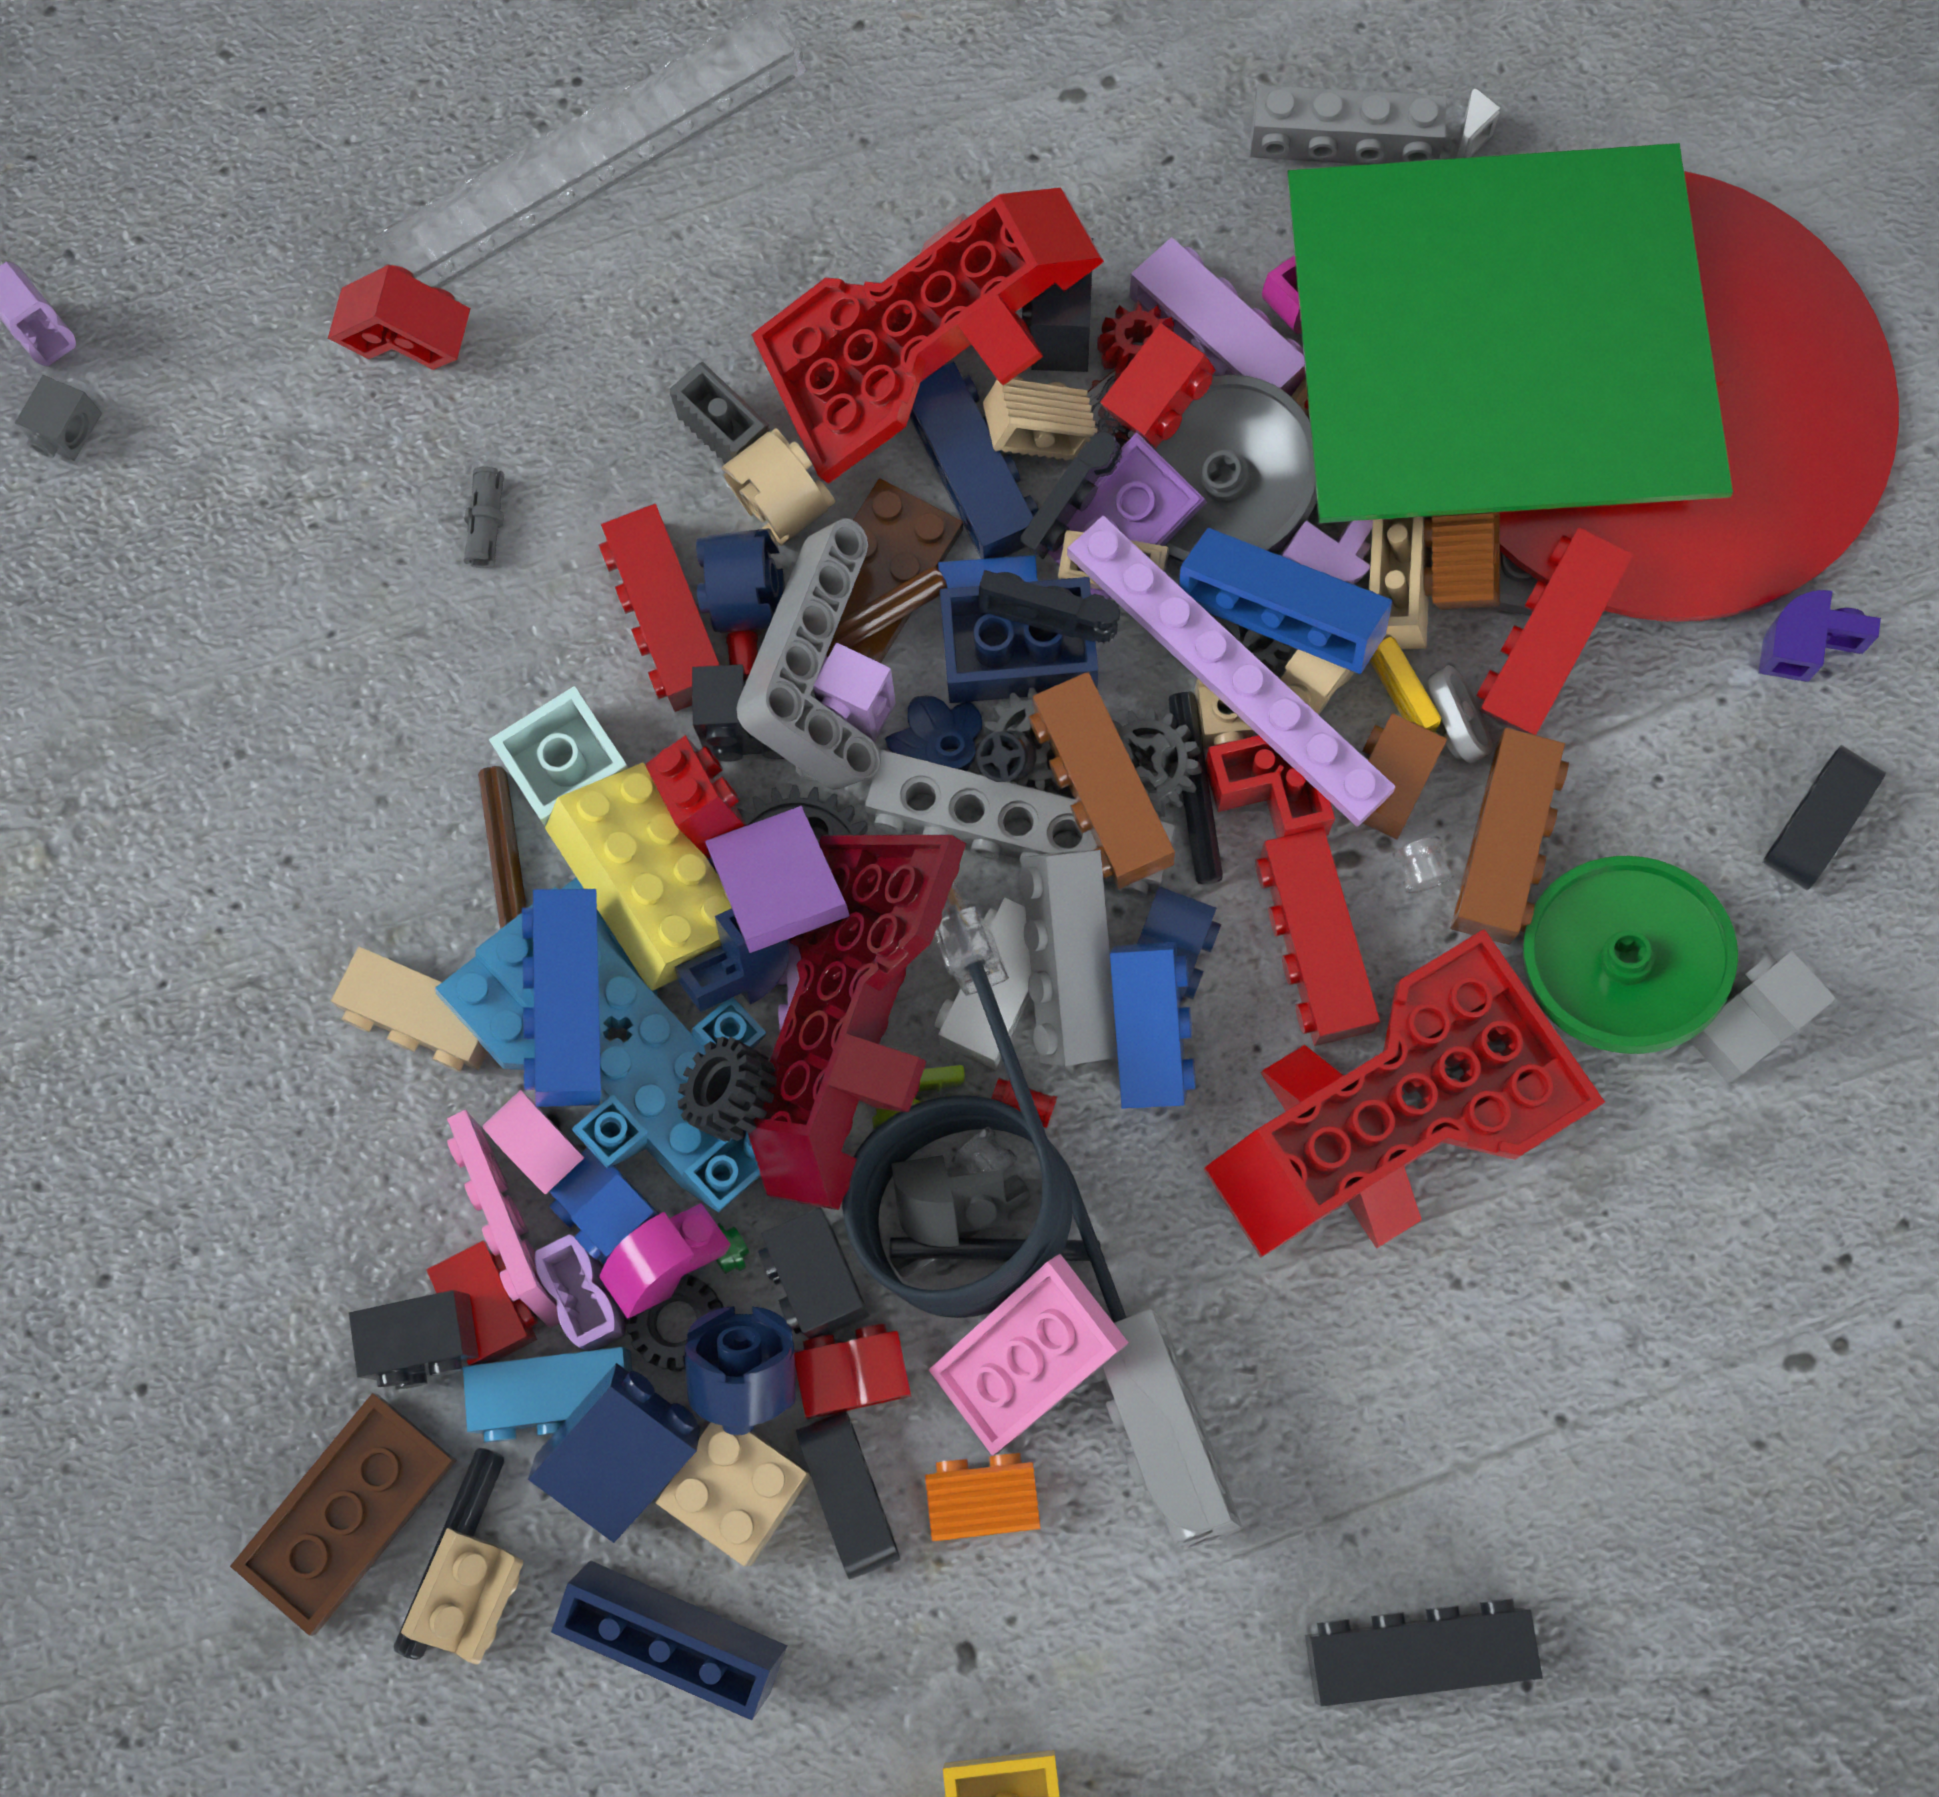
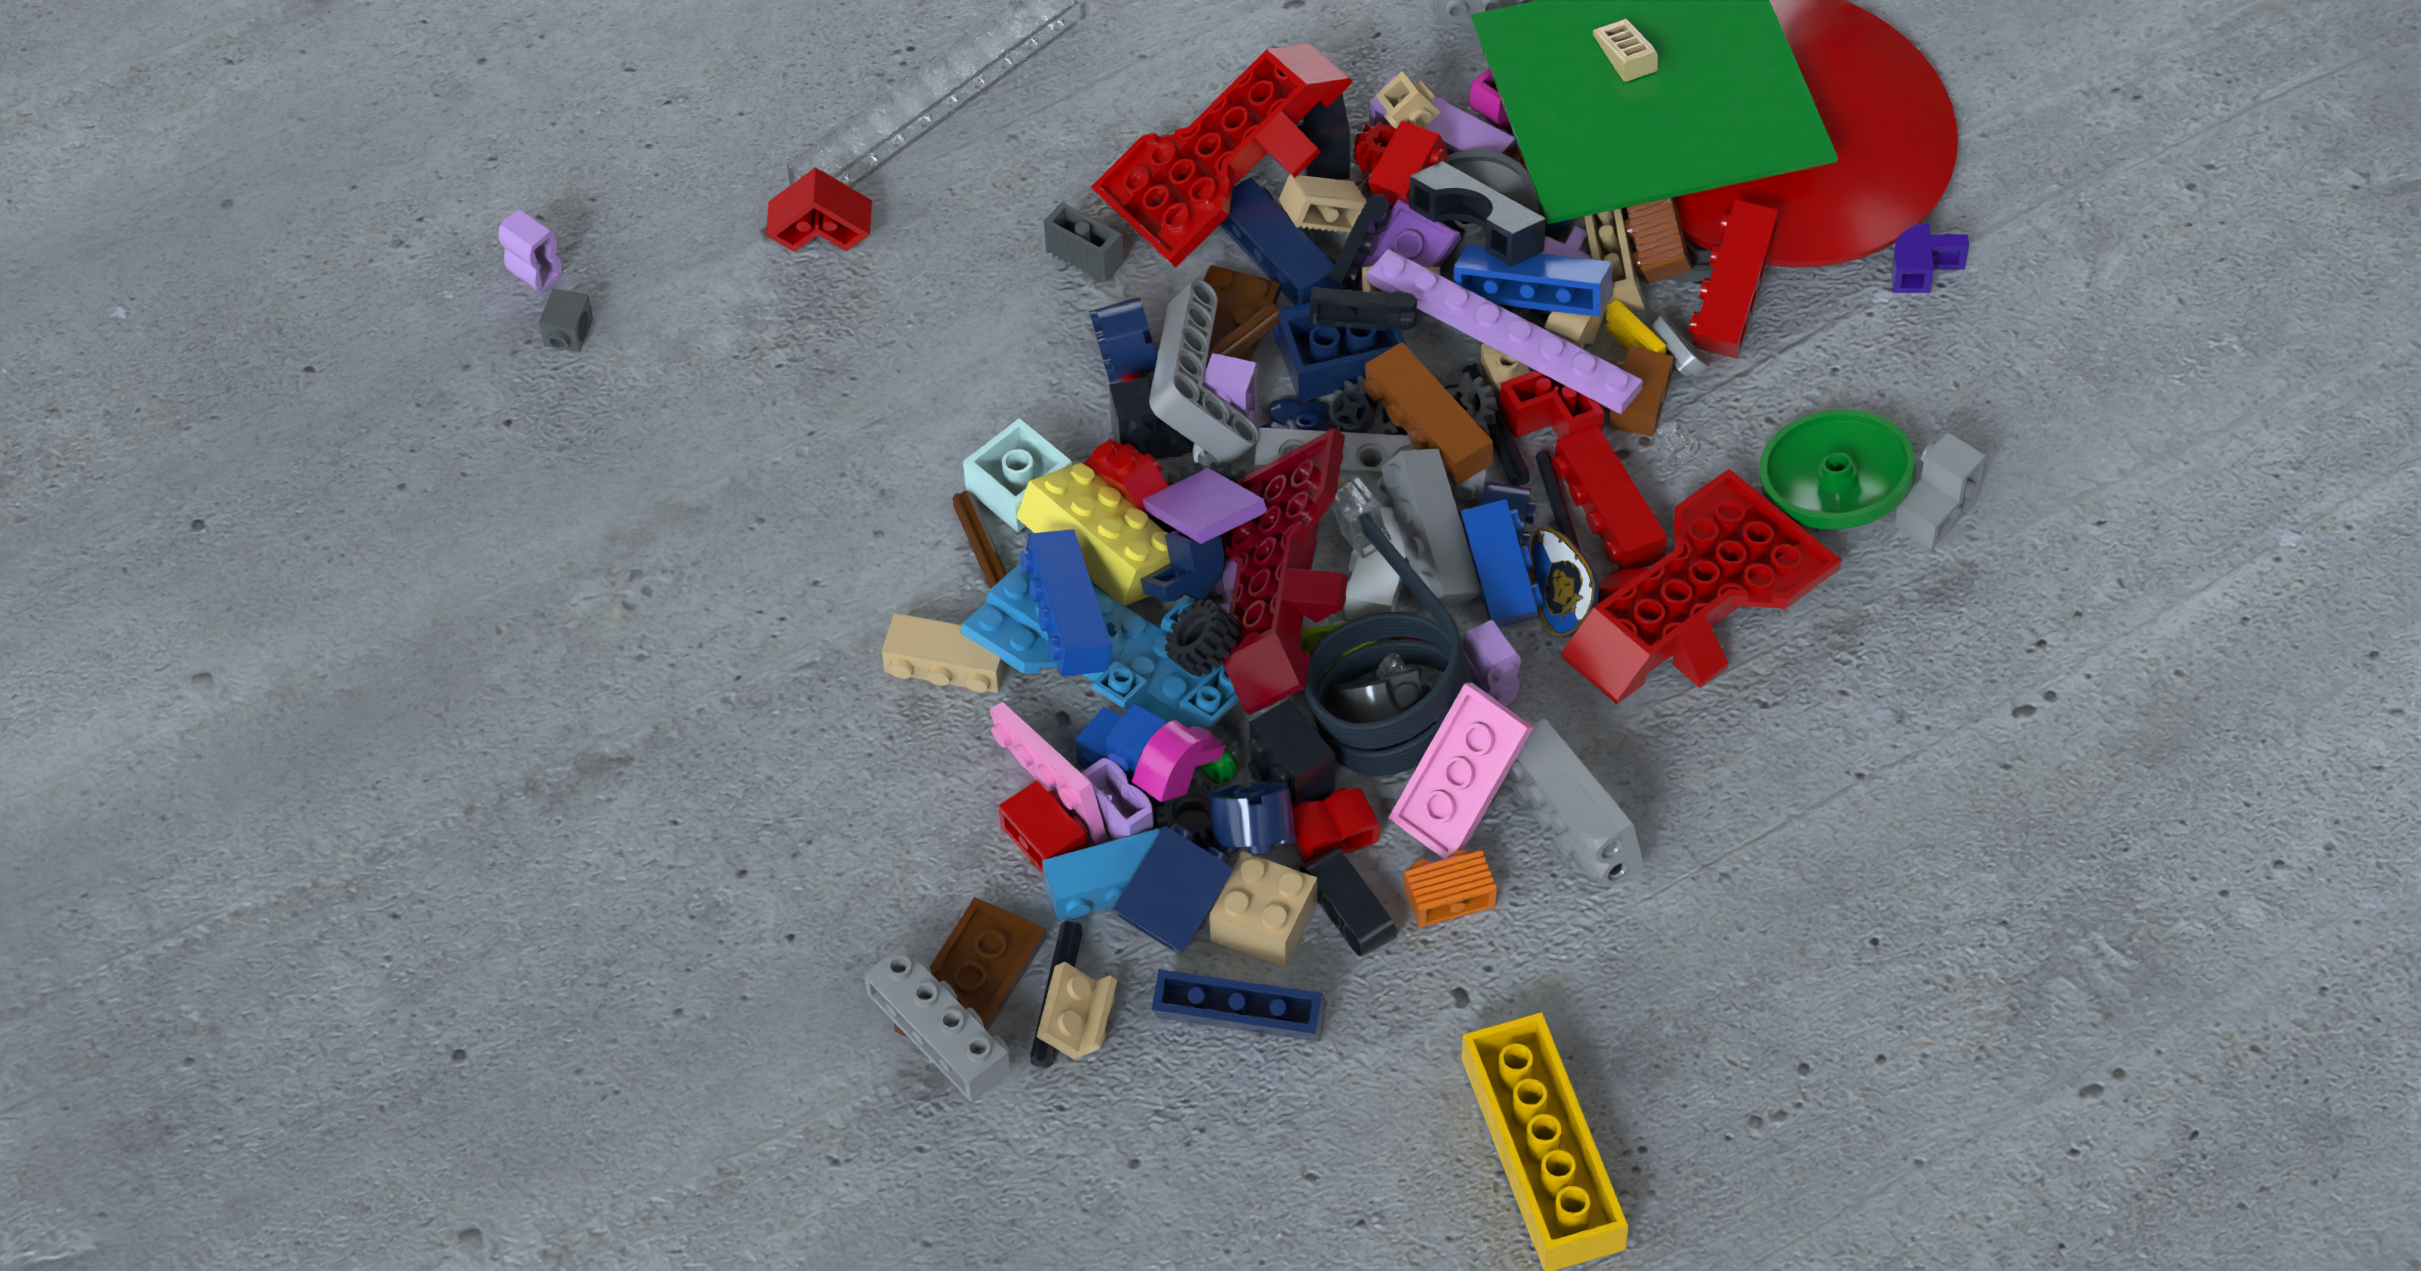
camera: 15 degrees left, 20 degrees down
black brick [348,1290,479,1390] -> none
dark grey pin [463,466,505,568] -> none
bright pink brick [482,1090,584,1195] -> none
red brick [598,503,719,712] -> none
tan brick [721,428,835,546] -> none
black brick [1305,1599,1543,1707] -> none
dark orange brick [1450,727,1569,945] -> none
black beam [1762,745,1886,891] -> none
none -> light grey brick [864,945,1011,1103]
none -> tan brick [1375,71,1441,129]
none -> black arch [1409,161,1546,266]
none -> lavender brick [1462,620,1521,706]
none -> shield [1531,526,1599,638]
none -> black bar [1535,451,1581,550]
none -> tan slope [1593,19,1658,82]

